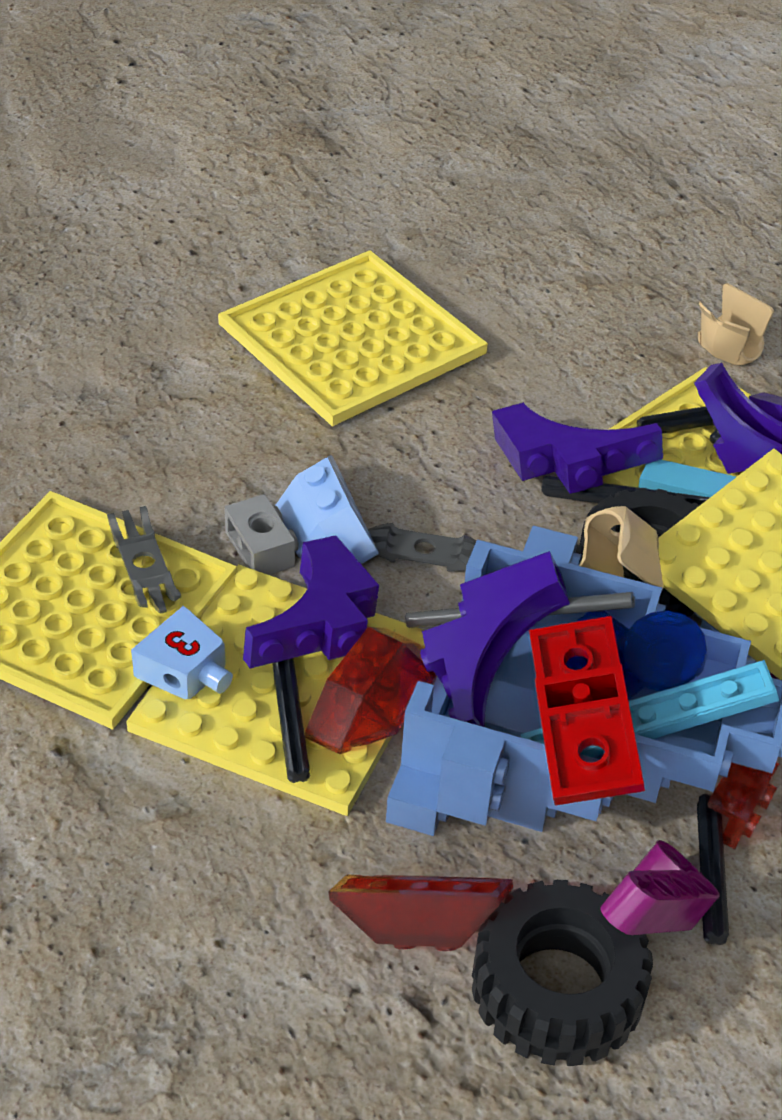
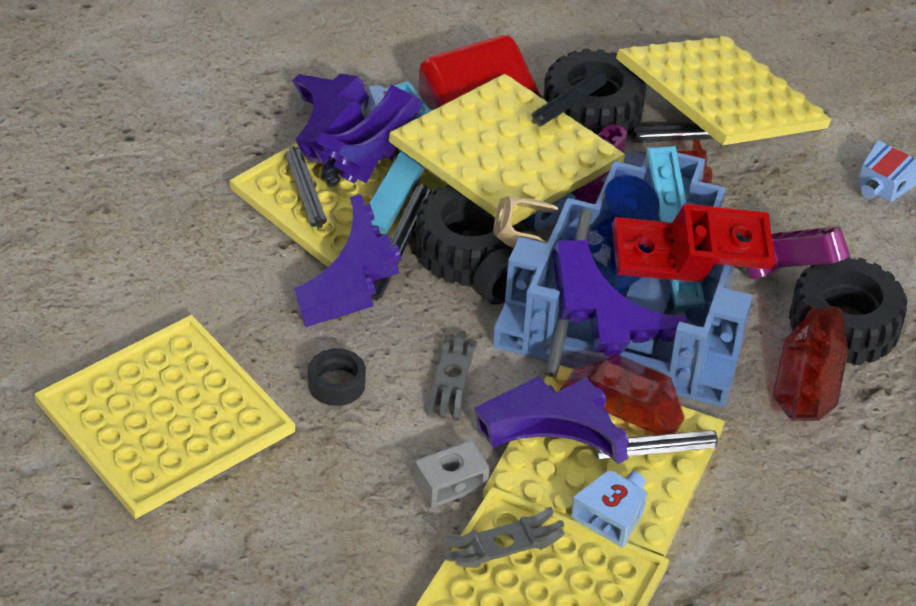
camera: 90 degrees left, 0 degrees up
light blue wedge [275,455,379,564] -> none
tan piece [698,283,774,365] -> none
none -> black tyre [308,348,366,406]

